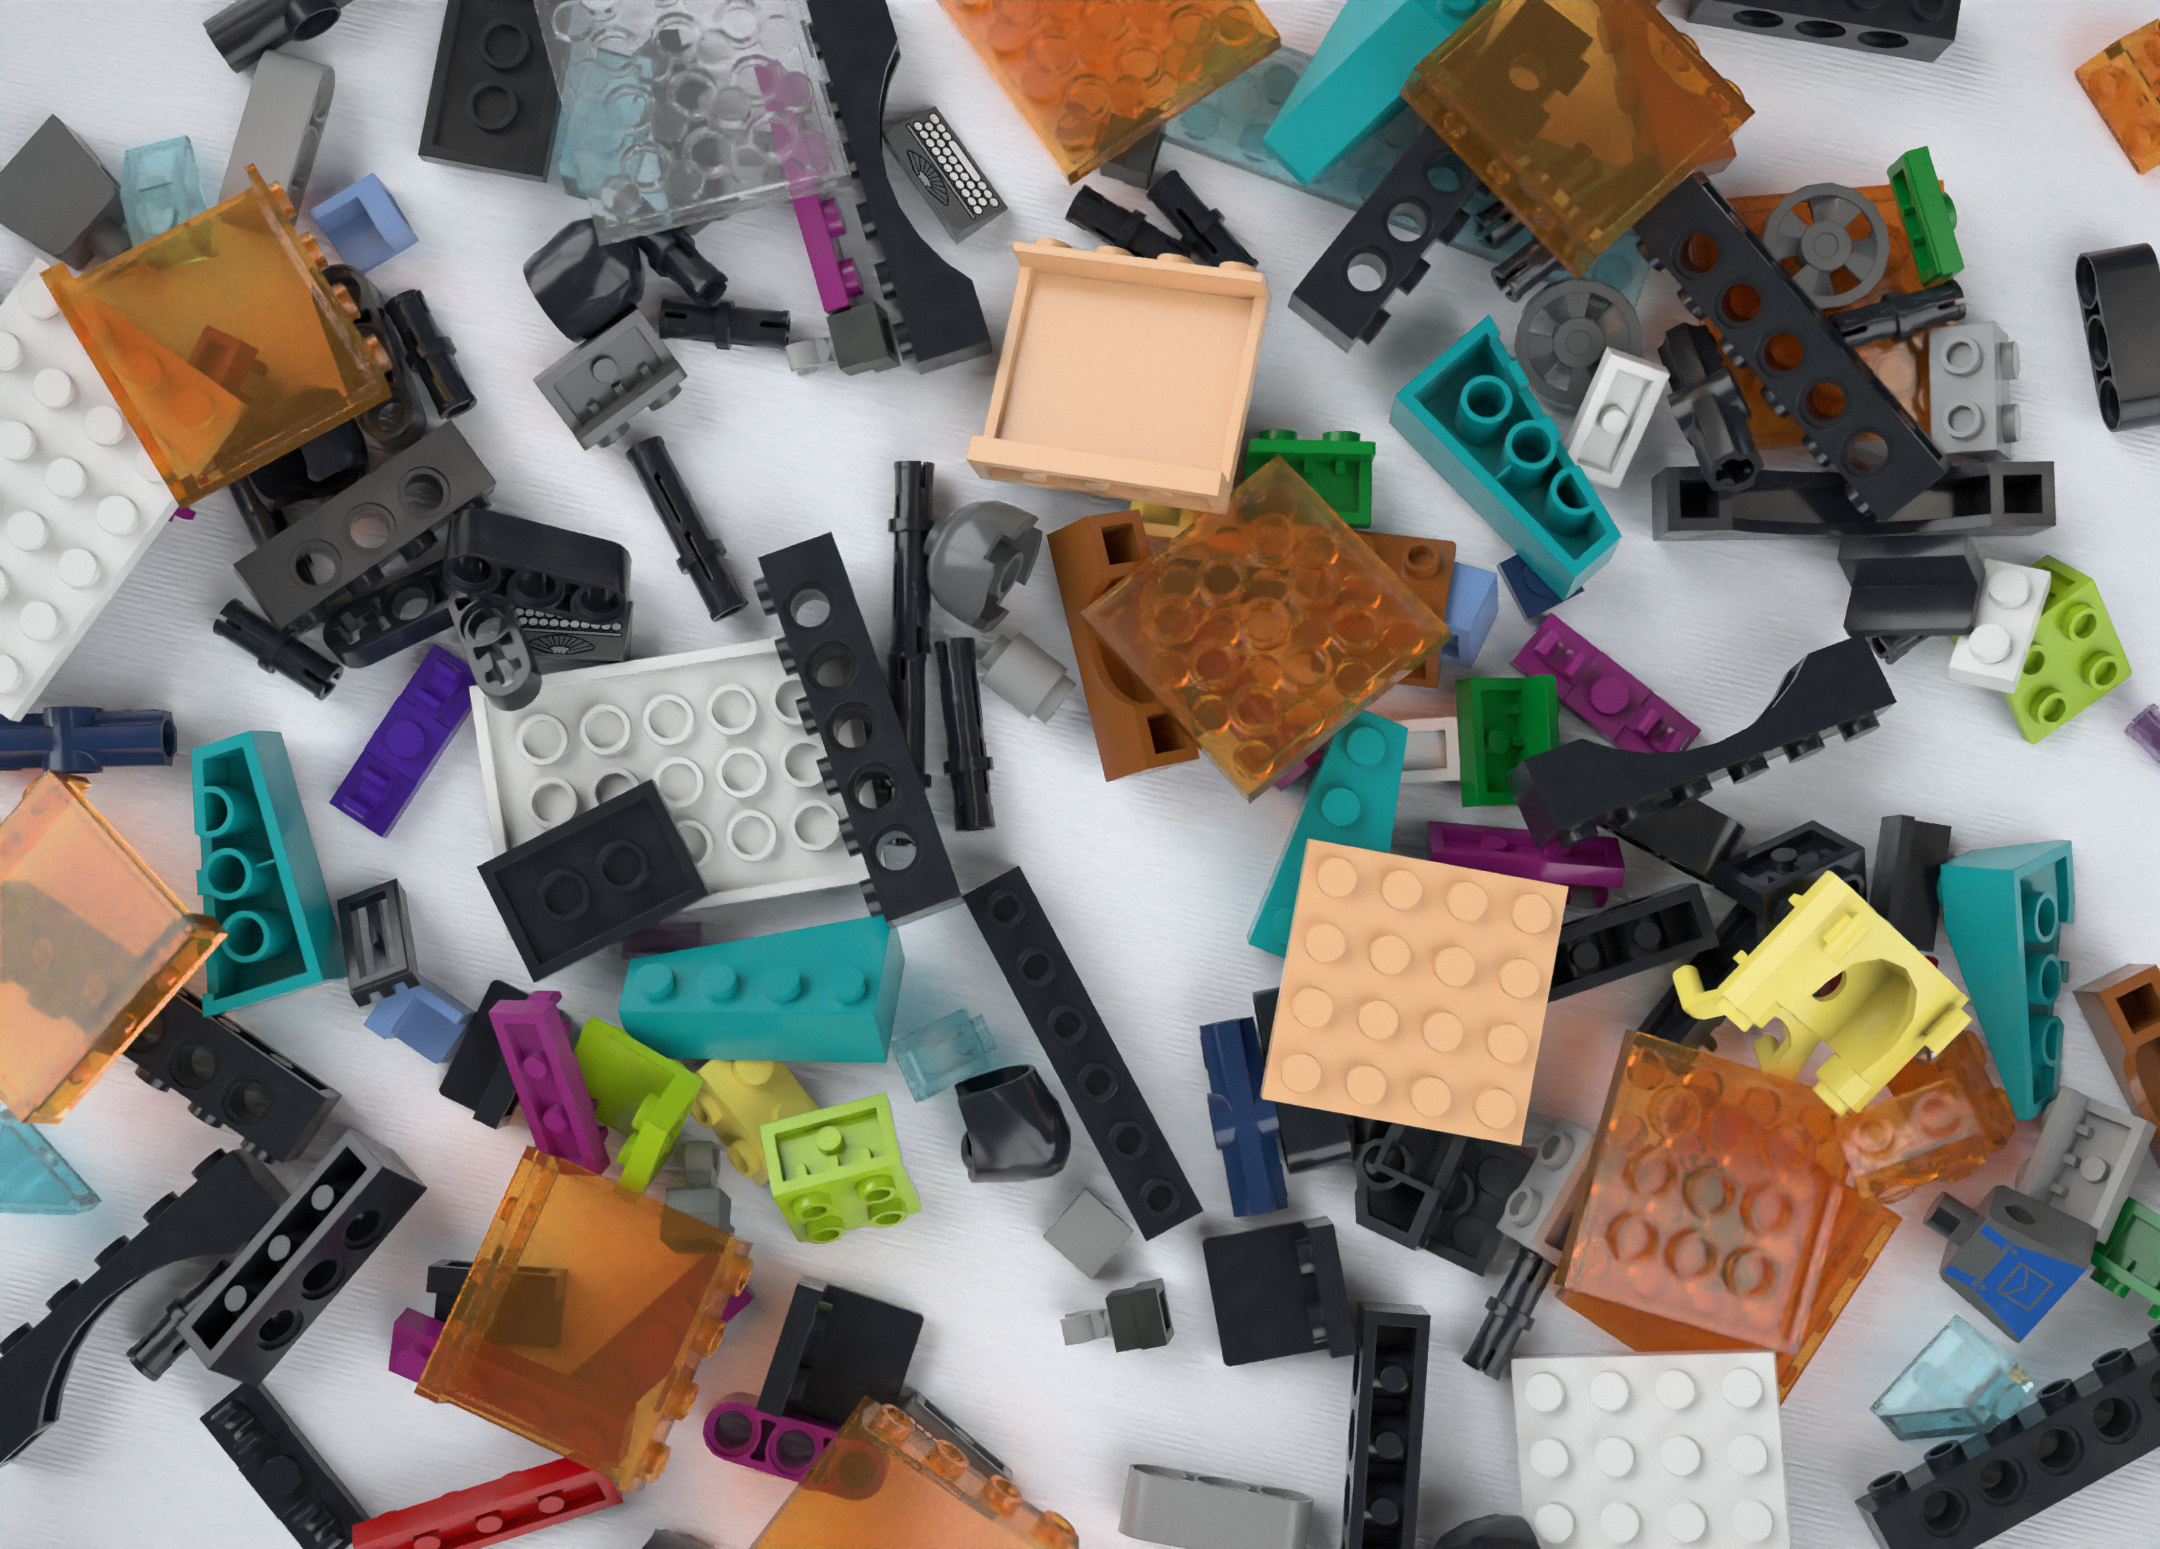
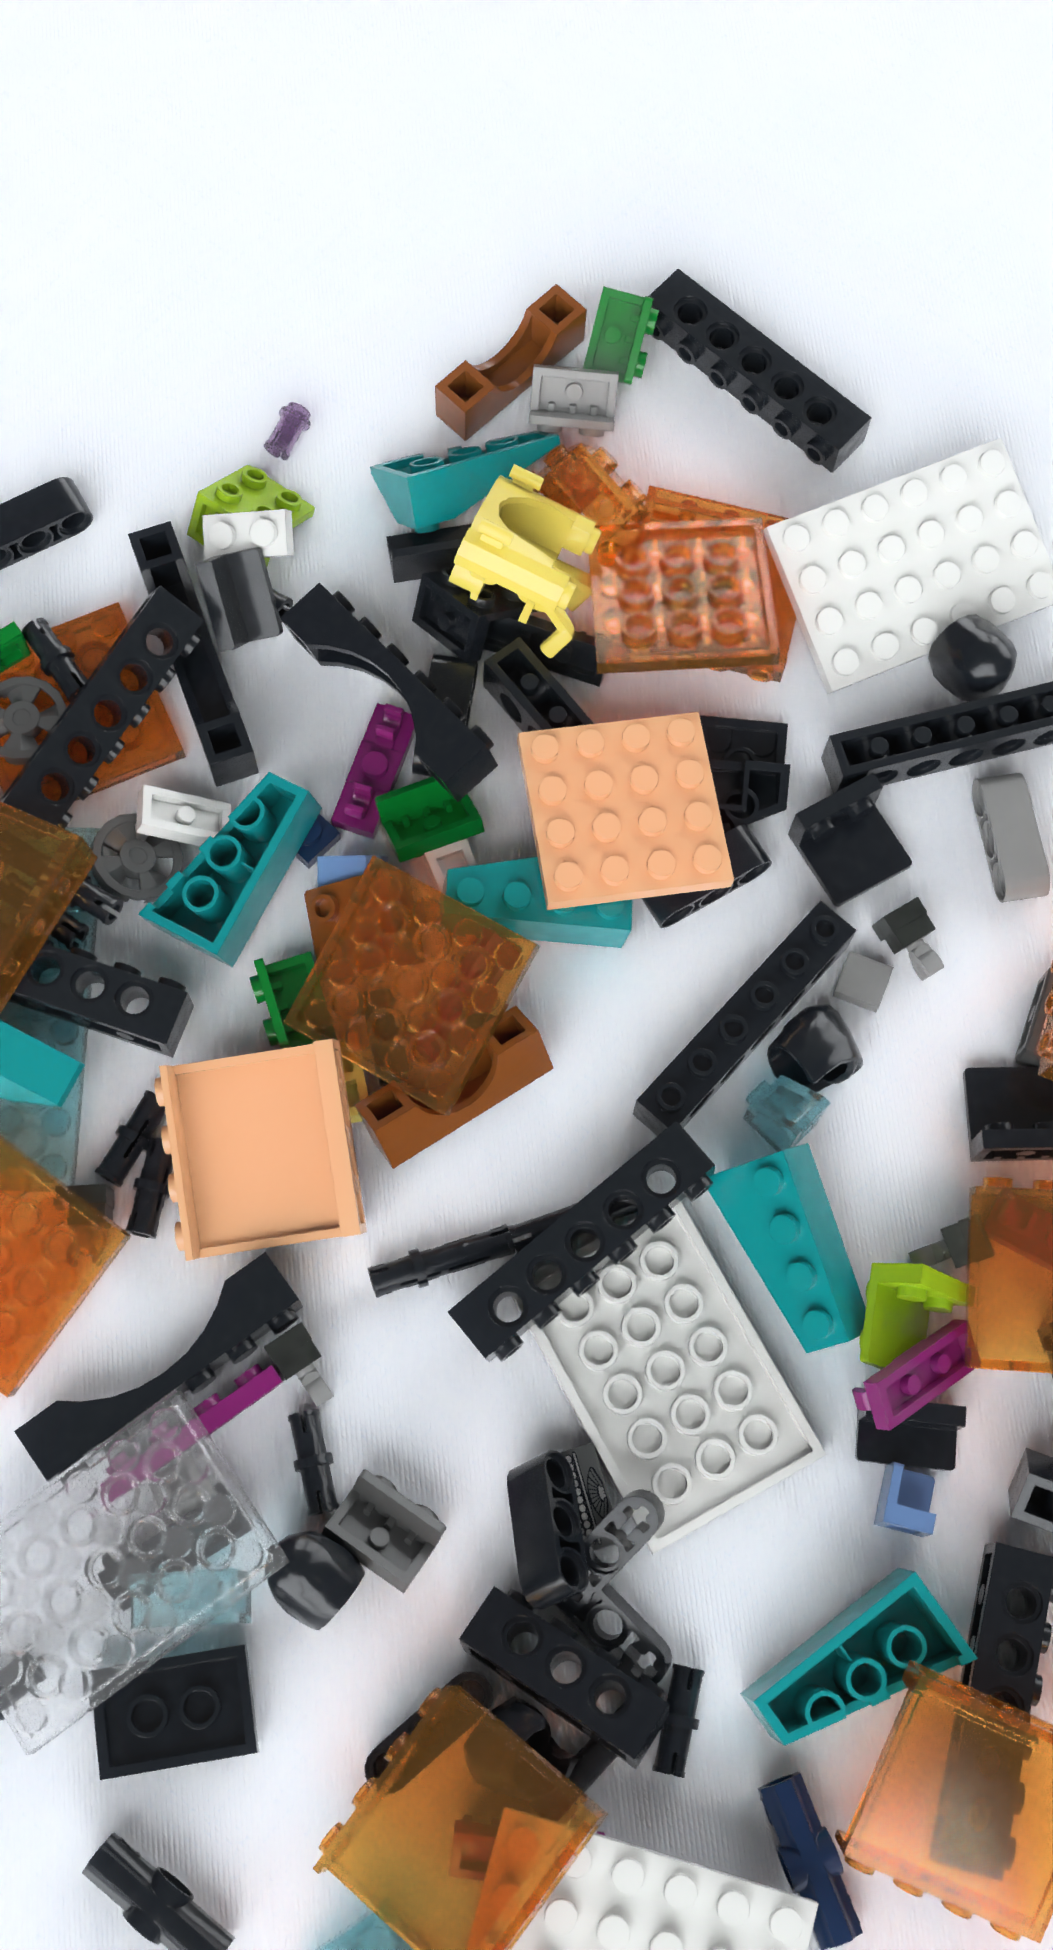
camera: 110 degrees left, 15 degrees down
light grey beam [217,49,335,241] -> none
medium blue panel [308,173,419,274] -> none
dark purple plate [329,643,477,838] -> none
black tile [337,878,421,1008] -> none
black pin [384,289,477,420] -> none
black plate [477,779,712,983] -> none
black pin [616,199,728,308] -> none
clear purple pin [622,922,702,960] -> none
black pin [625,436,749,622] -> none
light yellow bracket [690,1059,820,1186] -> none
lime bracket [759,1092,922,1244] -> none
slope [882,106,1008,245] -> none
dark grey cylinder [924,500,1042,633] -> none
black pin [934,637,996,832] -> none
light grey brick [979,632,1076,724] -> none
dark blue piece [1199,1016,1288,1217] -> none
magenta plate [1425,821,1625,908] -> none
black pin [1462,1247,1558,1381] -> none
light grey bracket [1496,1117,1628,1268] -> none
black piece [1657,322,1764,494] -> none
clear light blue slope [1869,1314,2034,1441] -> none
dark grey torso [1923,1185,2098,1344] -> none
light grey bracket [1929,322,2021,462] -> none

